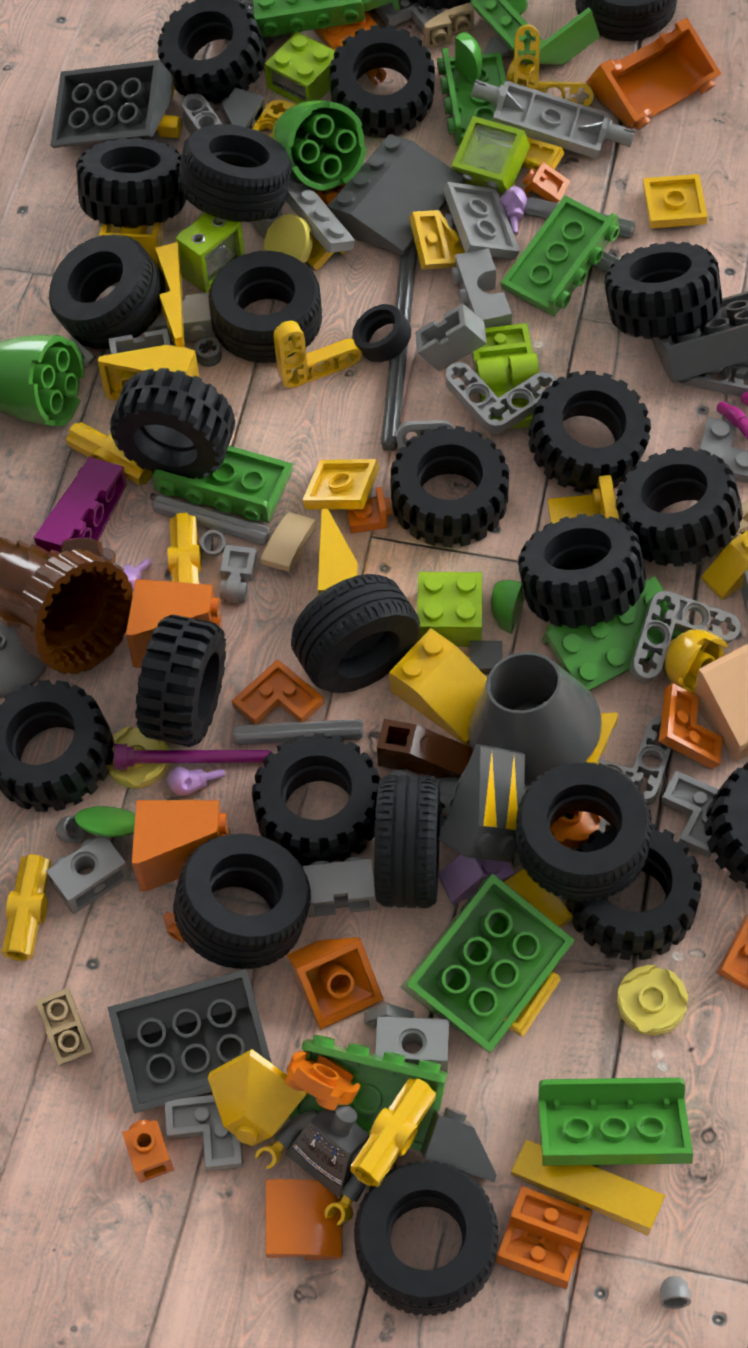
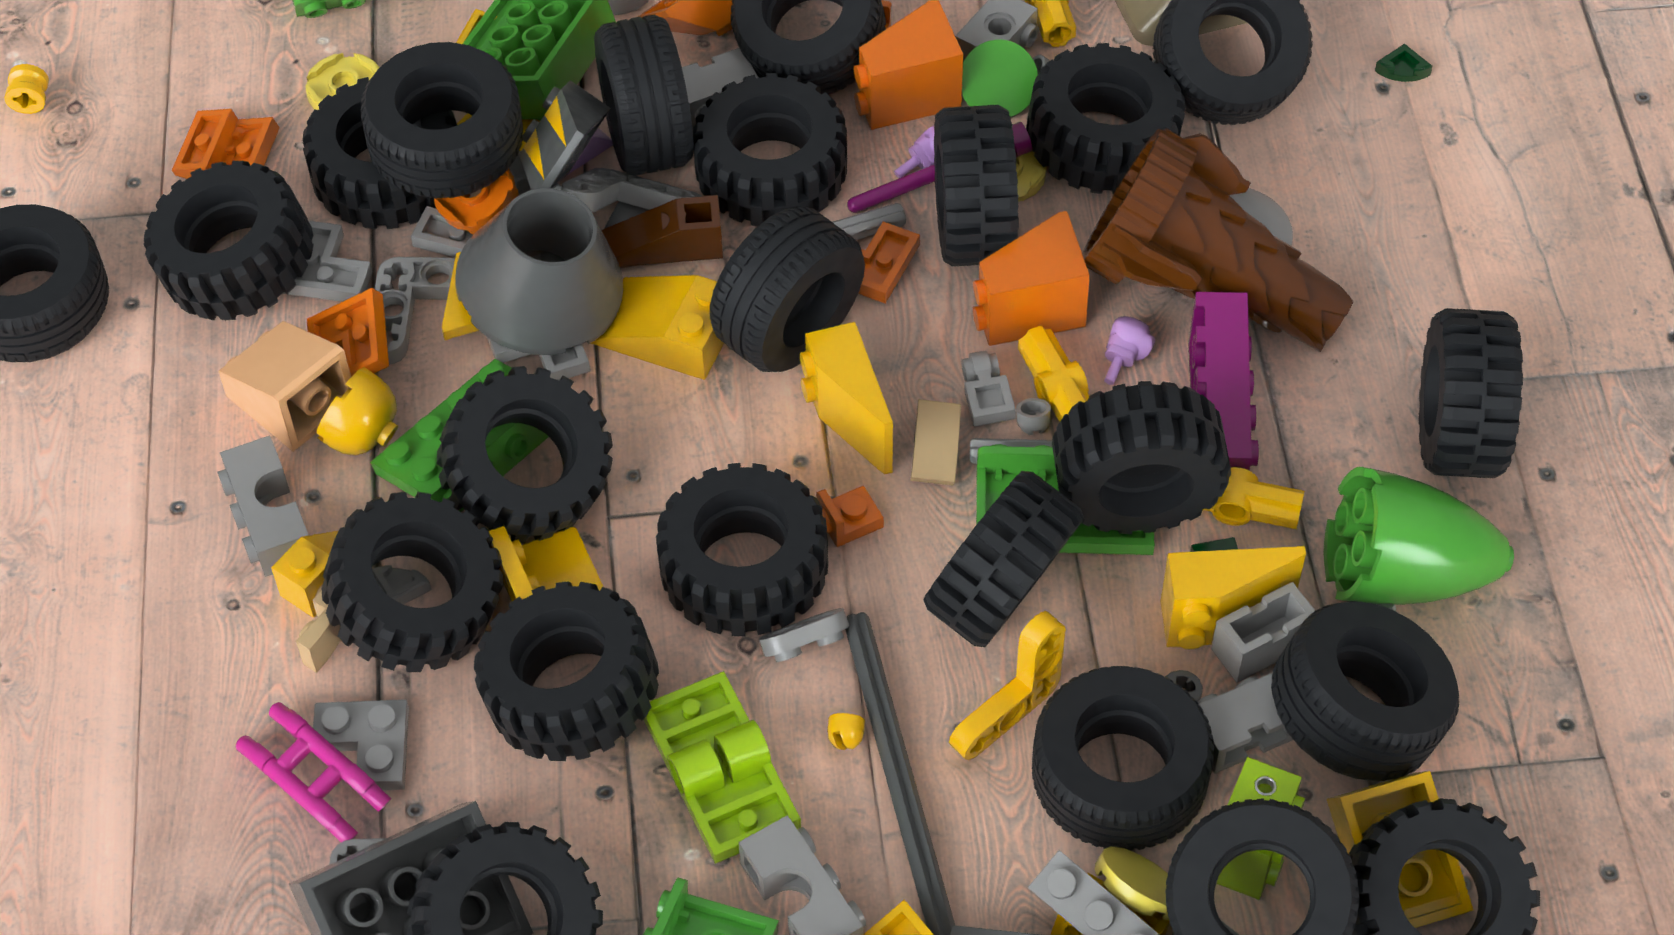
camera: 160 degrees right, 5 degrees down
yellow slope [155,242,185,347] -> none
yellow plate [302,459,380,510] -> none
black tyre [352,304,411,363] -> none
light grey brick [415,303,487,371] -> none
lime piece [417,572,483,647] -> none
light grey beam [445,362,556,434] -> none
dark grey tile [470,641,502,674] -> none
bright green brick [491,580,523,634] -> none
light grey beam [630,591,741,682] -> none
none -> yellow hinge [827,713,865,750]
none -> black tyre [923,471,1084,647]

